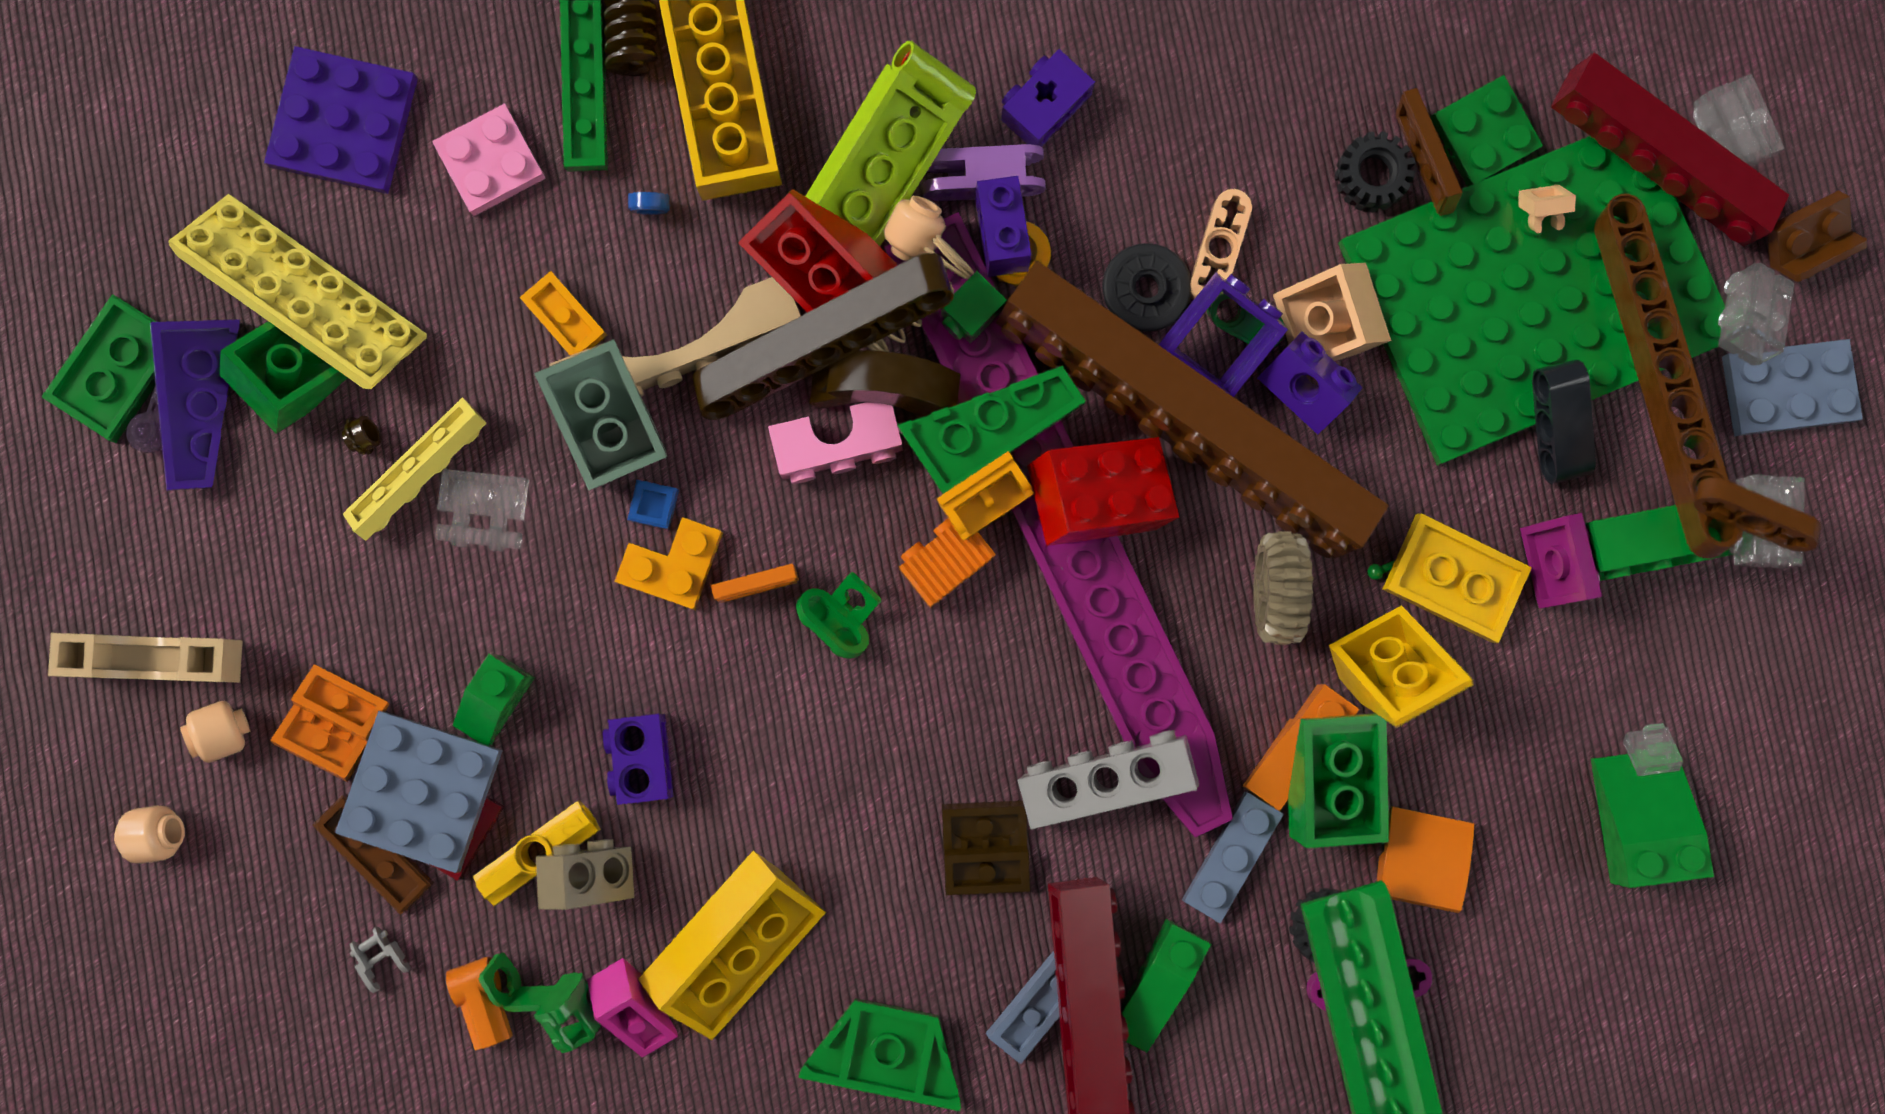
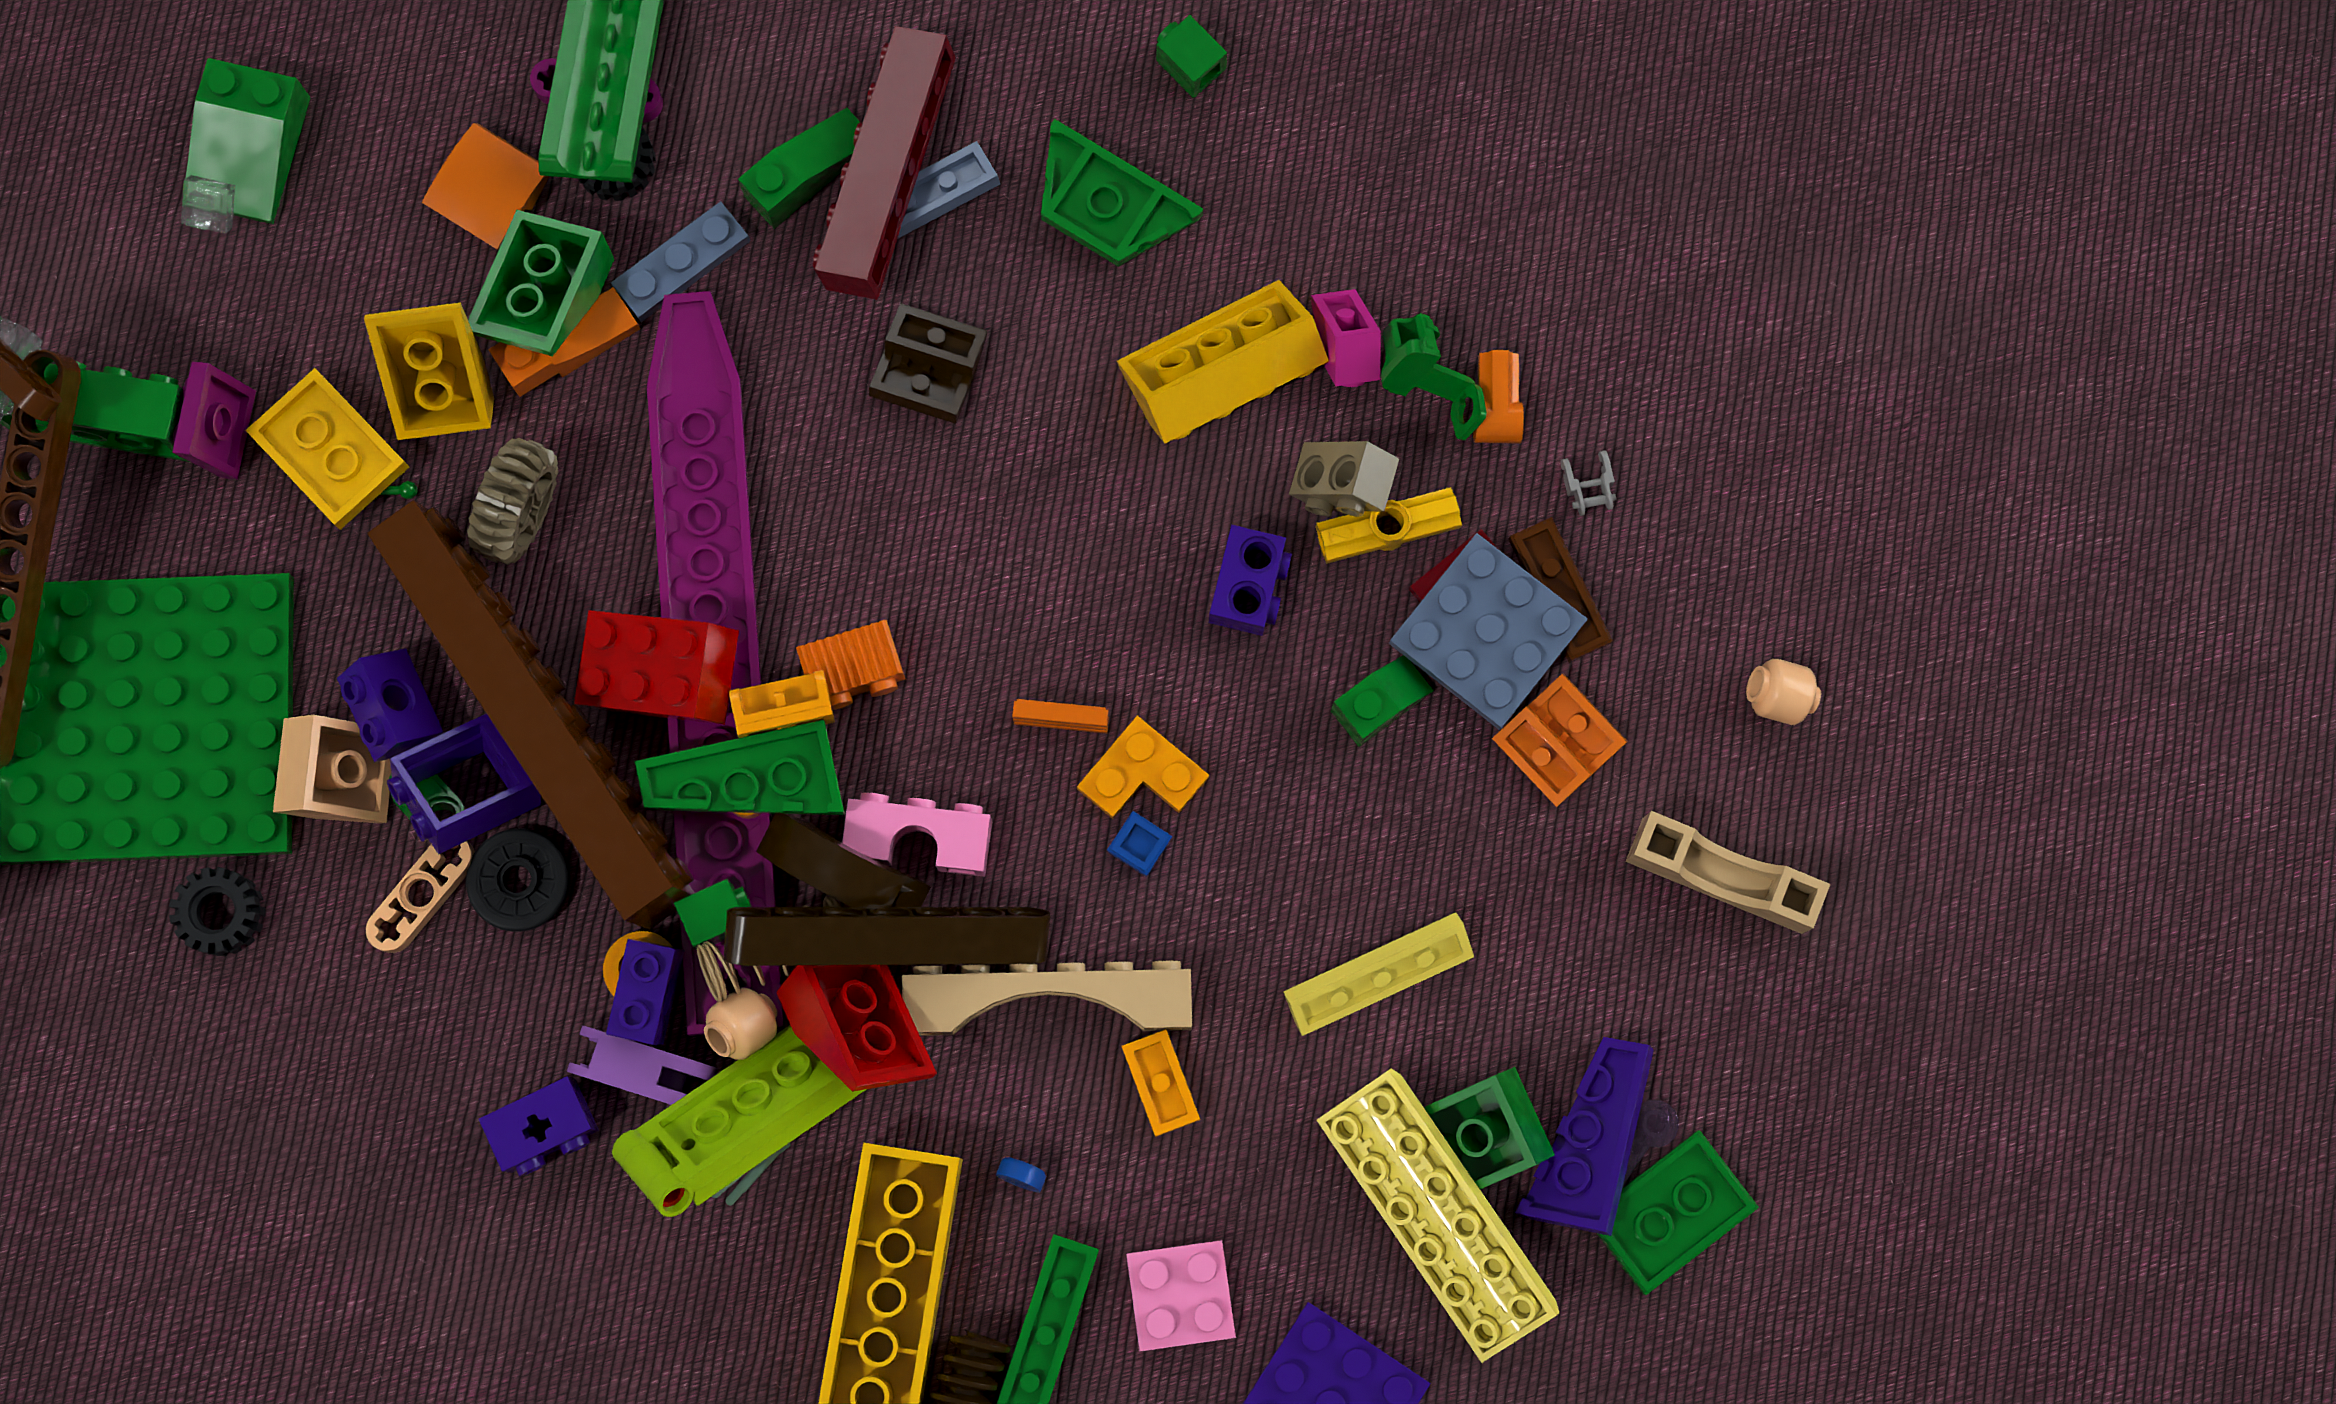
camera: 155 degrees left, 5 degrees down
light nougat head [180,701,251,763] -> none
dark brown plate [342,415,381,455] -> none
clear plate [435,469,529,552] -> none
sand green slope [534,339,667,490] -> none
green bracket [796,572,881,659] -> none
light grey brick [1018,730,1199,829] -> none
reddish brown tile [1395,88,1463,216] -> none
green plate [1430,75,1543,187] -> none
light nougat tile [1519,185,1576,233] -> none
black beam [1532,360,1596,484] -> none

